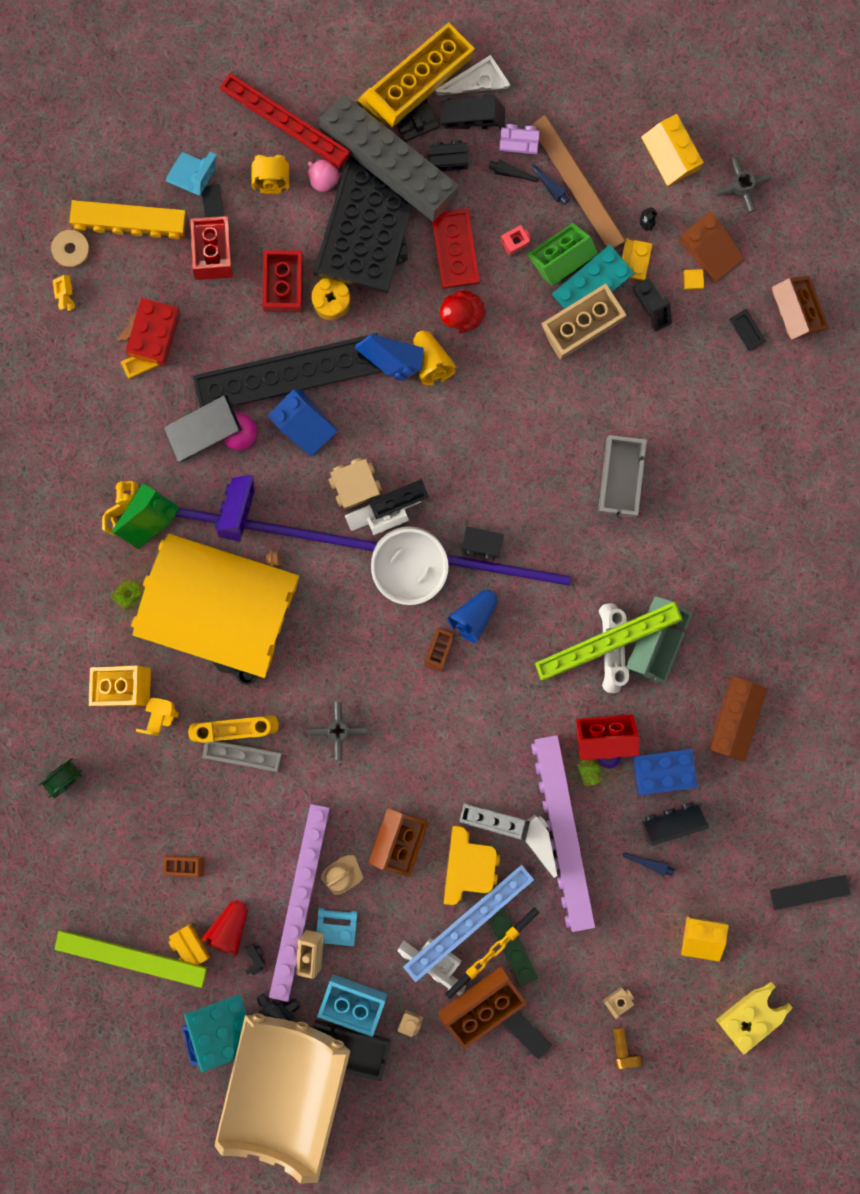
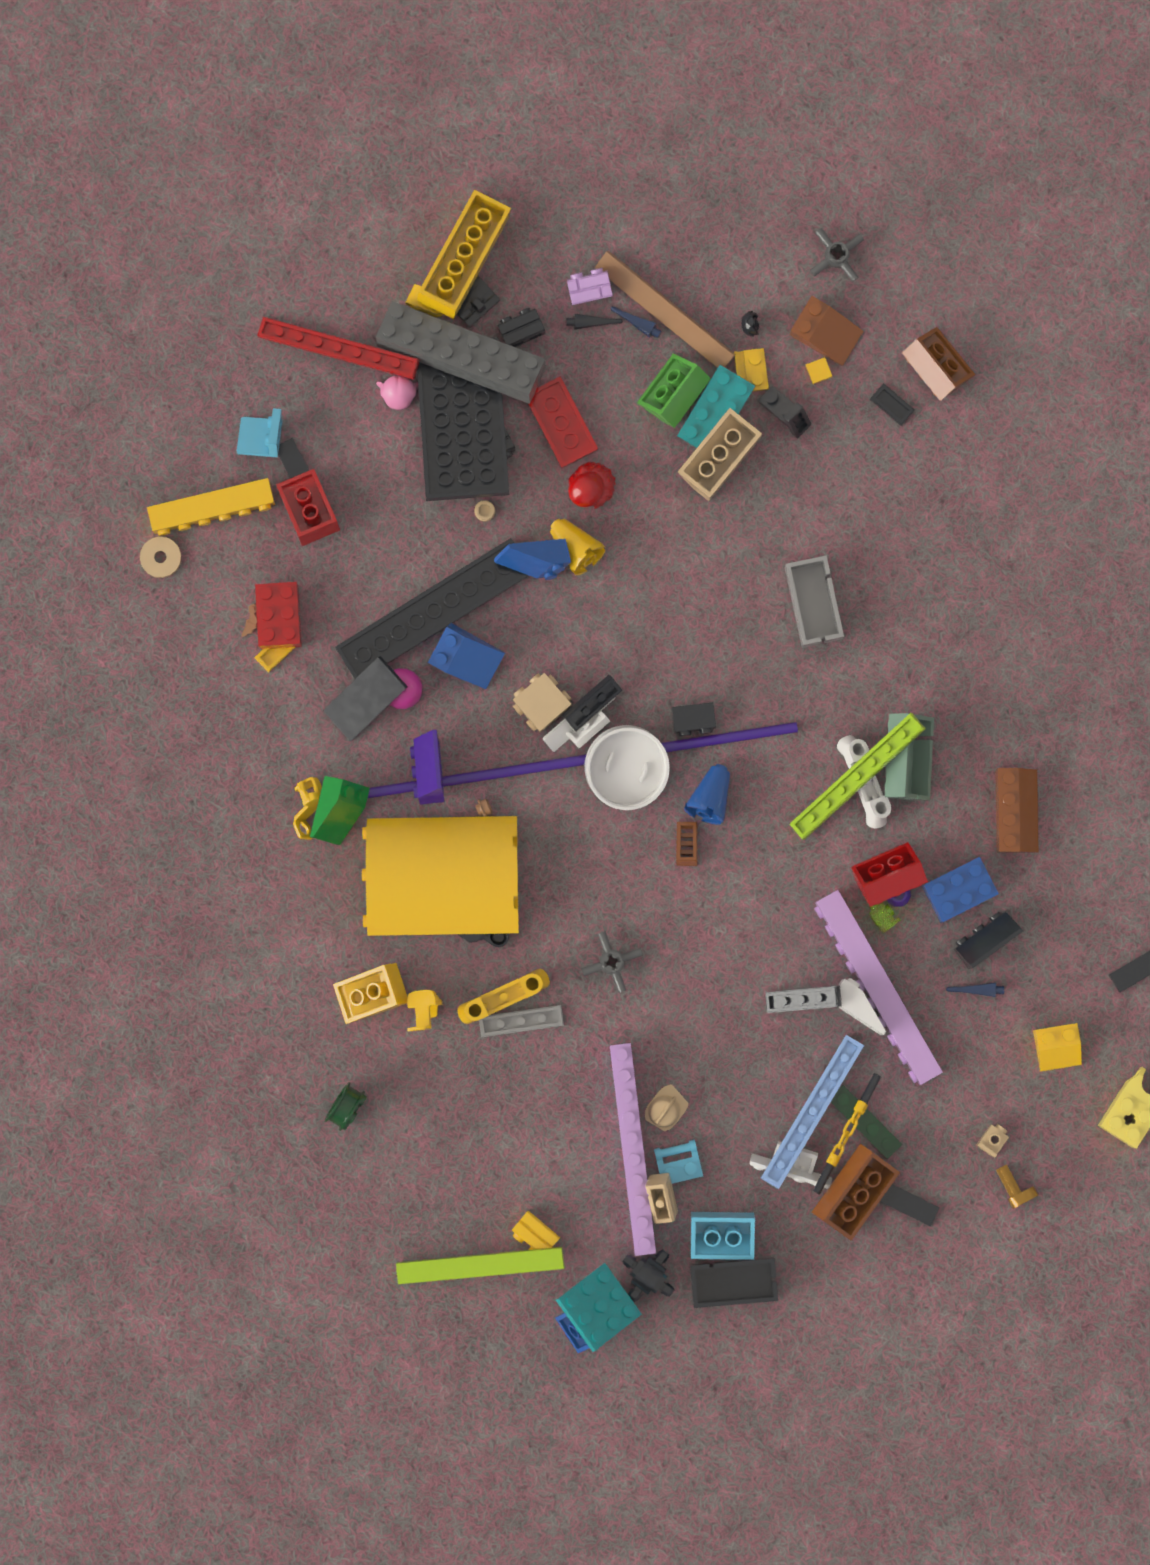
camera: 15 degrees left, 0 degrees up
yellow plate [53,275,75,311] -> none
clear neon green brick [110,580,141,610] -> none
dark orange slope [163,856,205,877] -> none
red cone [201,900,248,957] -> none
tan panel [214,1013,350,1184] -> none
black bracket [245,943,265,975] -> none
yellow brick [251,155,289,194] -> none
red brick [262,250,303,312] -> none
yellow brick [312,278,351,320] -> none
dark orange slope [368,808,428,877] -> none
tan brick [398,1010,423,1037] -> none
white wing [435,55,510,96] -> none
black wedge [440,94,505,130] -> none
yellow brick [443,825,500,905] -> none
coral brick [500,225,531,257] -> none
yellow slope [641,114,704,186] -> none
none -> tan tile [474,500,495,522]

